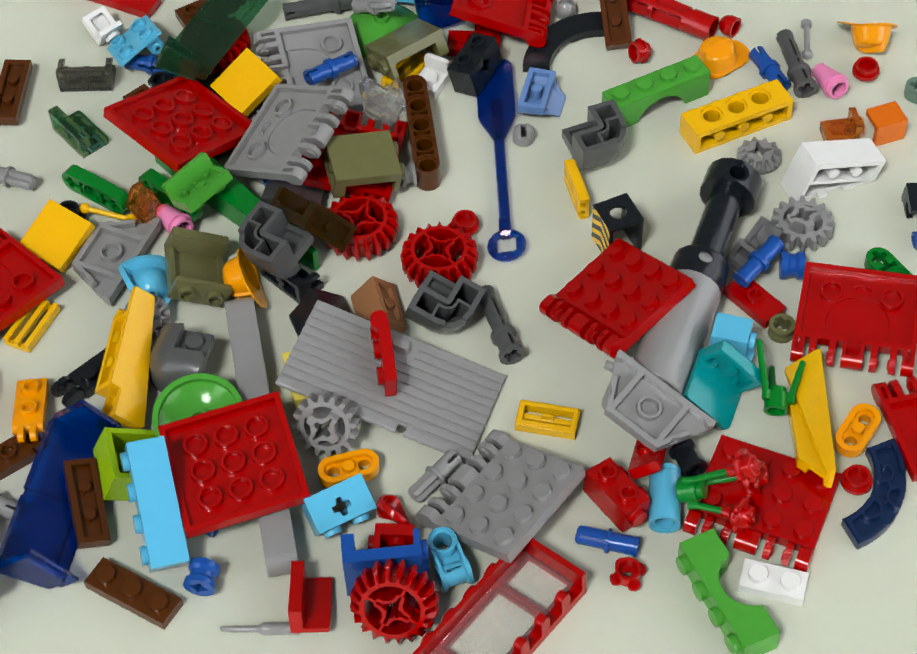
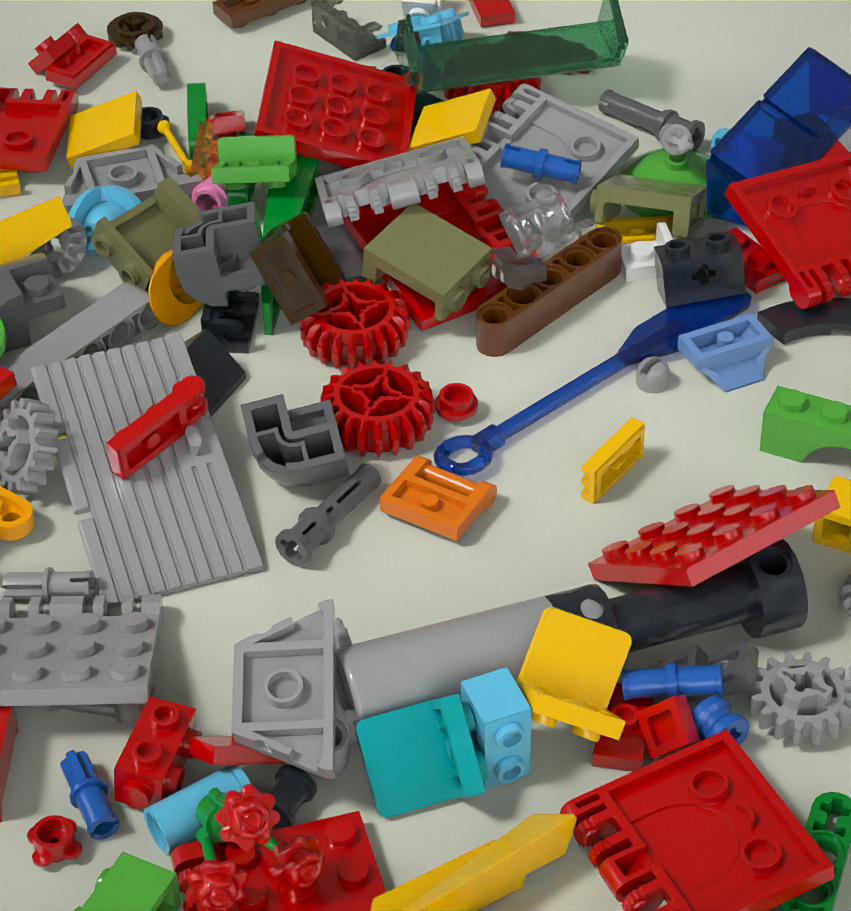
camera: 50 degrees right, 10 degrees down
clear green panel [48,105,109,158] -> none
medium nougat panel [351,276,408,334] -> none
light grey bush [401,161,417,187] -> none
yellow tile [515,400,581,440] -> none
red hinge [539,238,696,359] -> none
dark grey brick [562,99,627,171] -> none
black piece [591,193,644,253] -> none
green plant [756,339,806,416] -> none
olive bush [767,313,796,344] -> none
none -> red plate [206,110,246,139]
none -> orange plate [380,455,497,541]
none -> clear smoke plate [492,246,547,289]
none -> yellow bracket [516,607,632,742]
none -> red plate [588,485,840,587]
none -> red plate [636,695,700,760]

